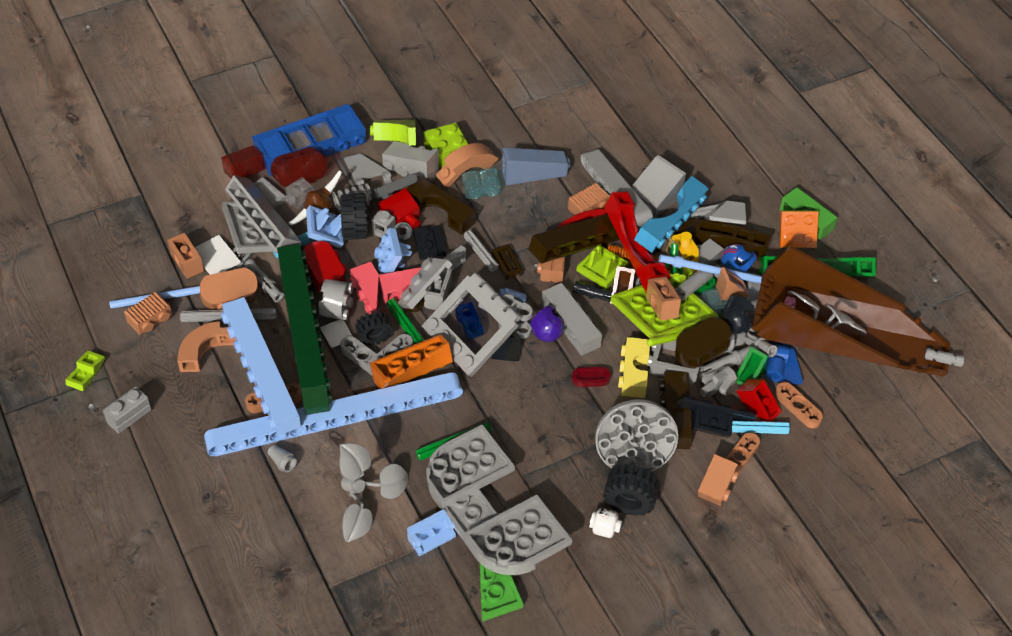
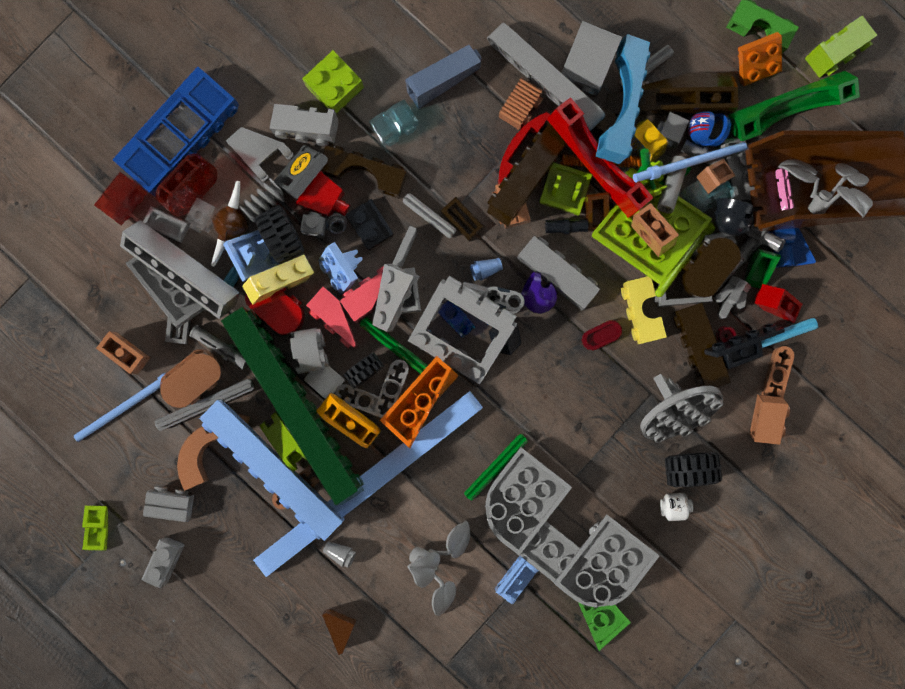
camera: 20 degrees left, 35 degrees up
nougat brick [124,292,172,335] -> none
white sticker [195,235,241,275] -> none
lime arch [370,120,416,145] -> none
nougat arch [436,143,499,188] -> none
light grey slope [703,201,746,225] -> none
nougat beam [775,382,823,428] -> none
none -> light grey brick [143,486,194,522]
none -> light yellow arch [242,255,314,305]
none -> lime piece [259,412,307,472]
none -> light orange brick [316,393,381,448]
none -> reddish brown slope [322,609,356,655]
none -> lime wedge [805,15,877,78]

